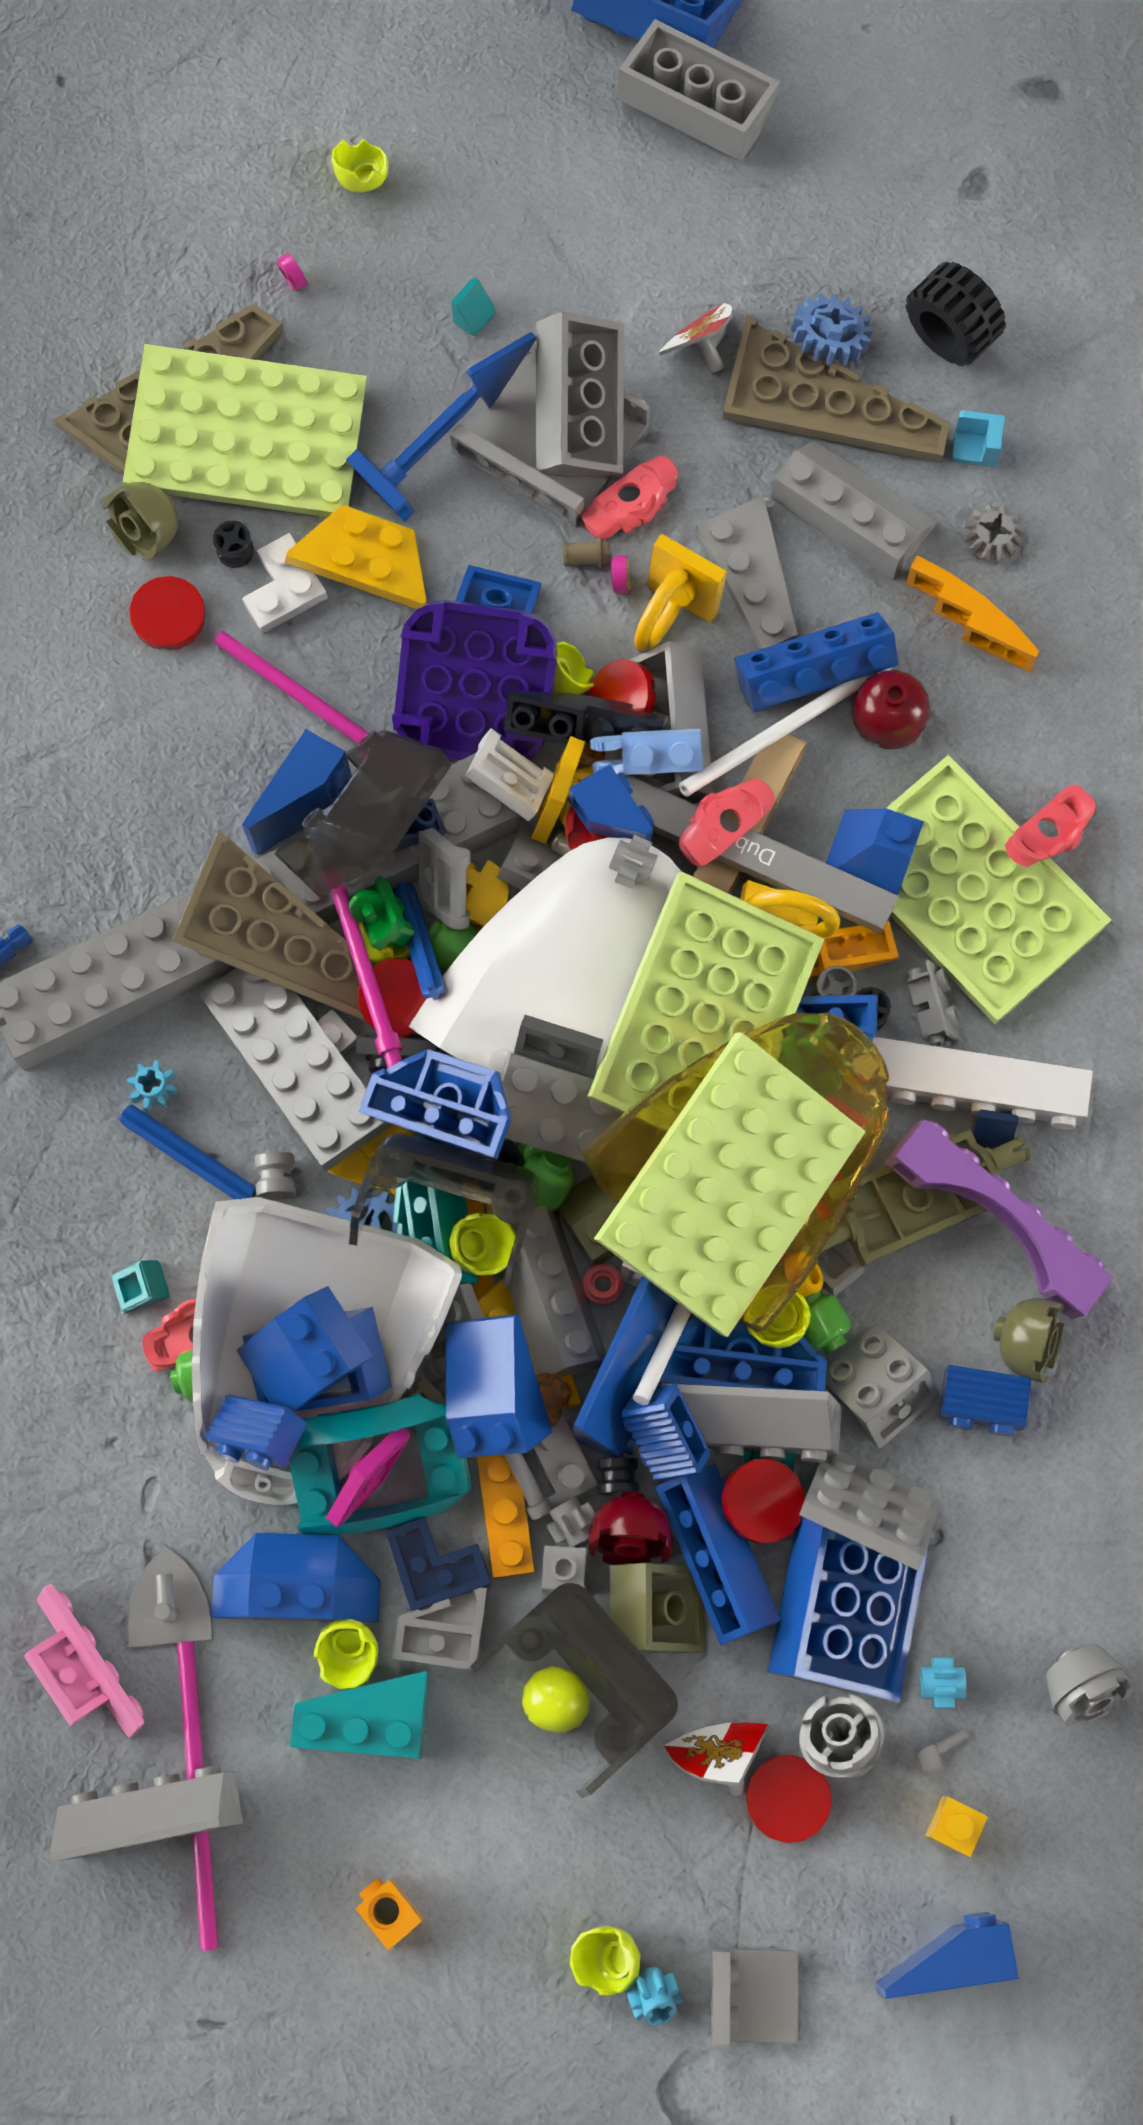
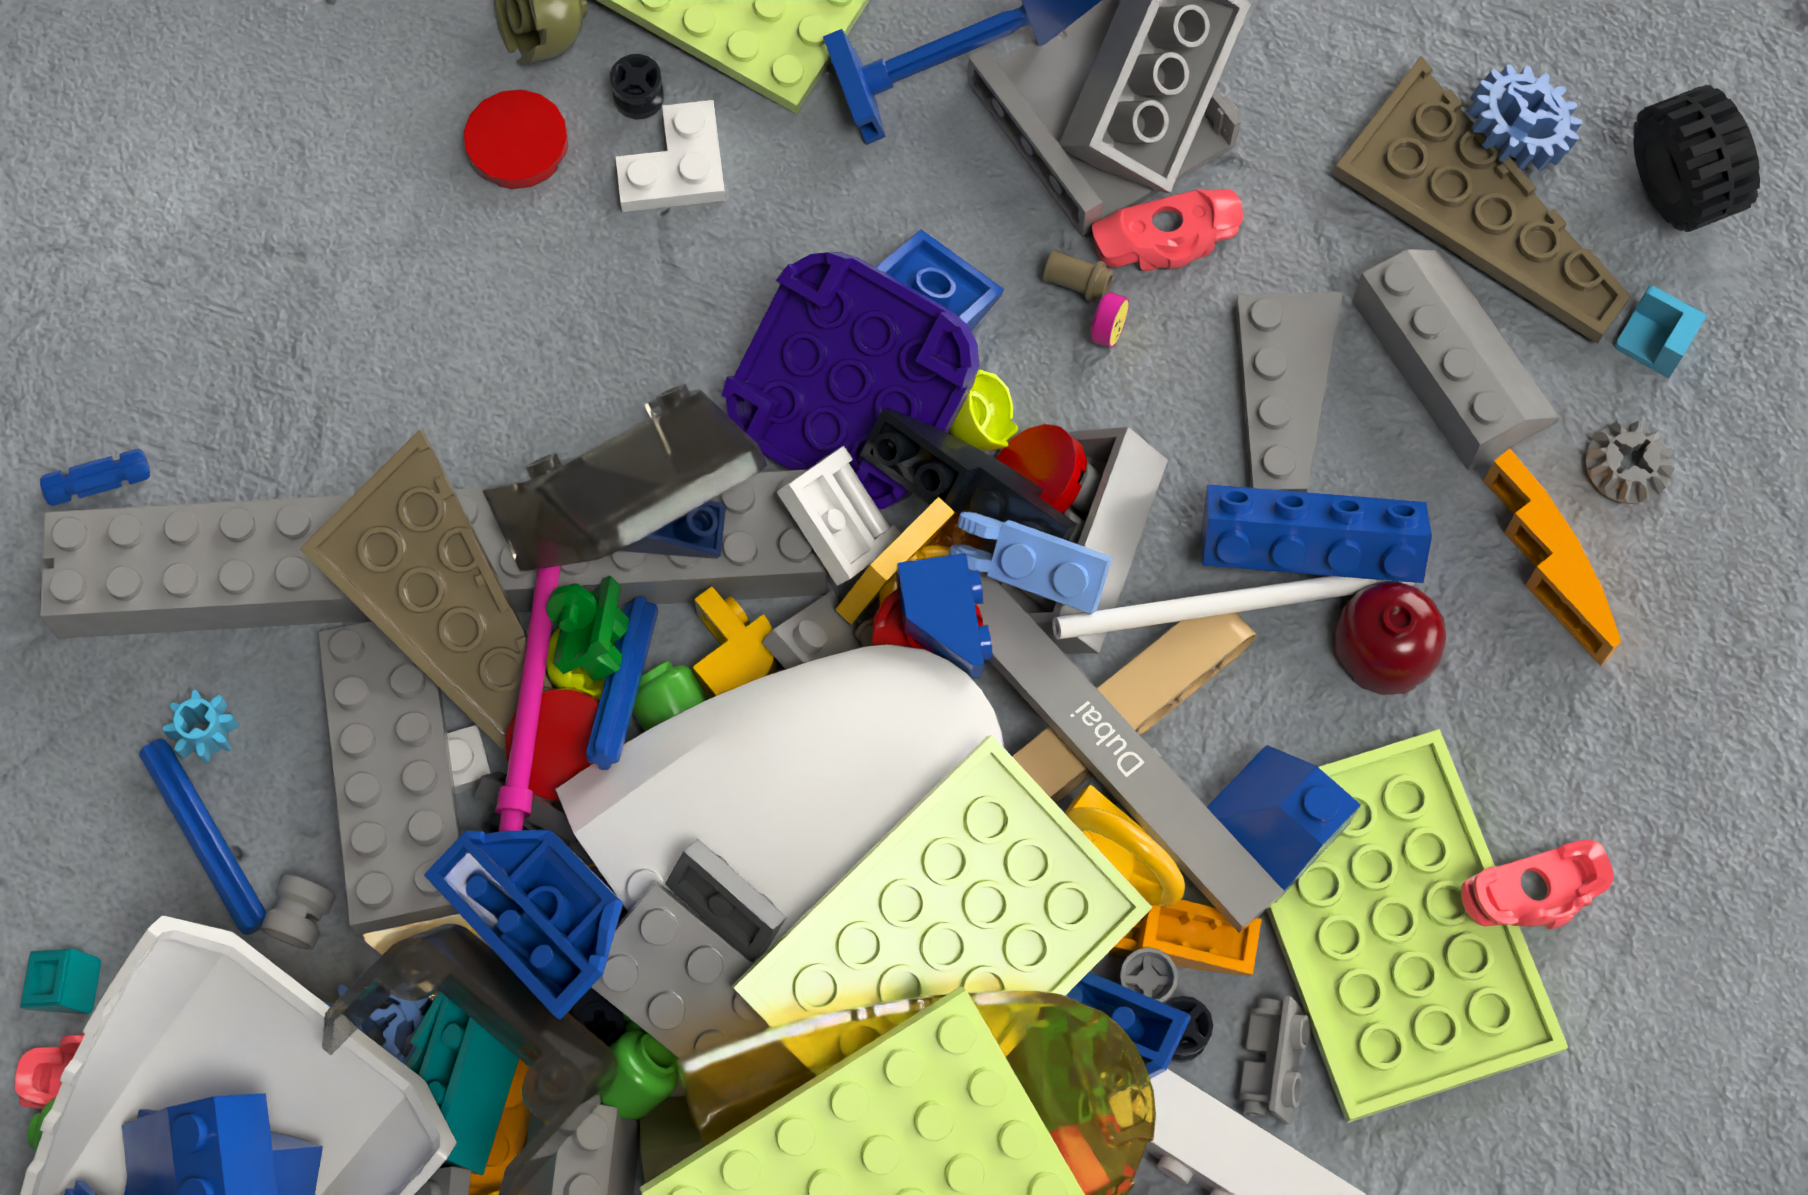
camera: 20 degrees right, 5 degrees down
dark pink piece [215,631,429,783] -> none
blue slope [242,729,354,855] -> none
yellow wing [285,505,426,609] -> none
light grey plate [419,828,470,929] -> none
neon yellow hair [449,1213,518,1276] -> none
light grey gear [609,835,658,889] -> none
yellow tile [634,534,727,653] -> none
shield [658,303,734,373] -> none
coral piece [679,778,775,866] -> none

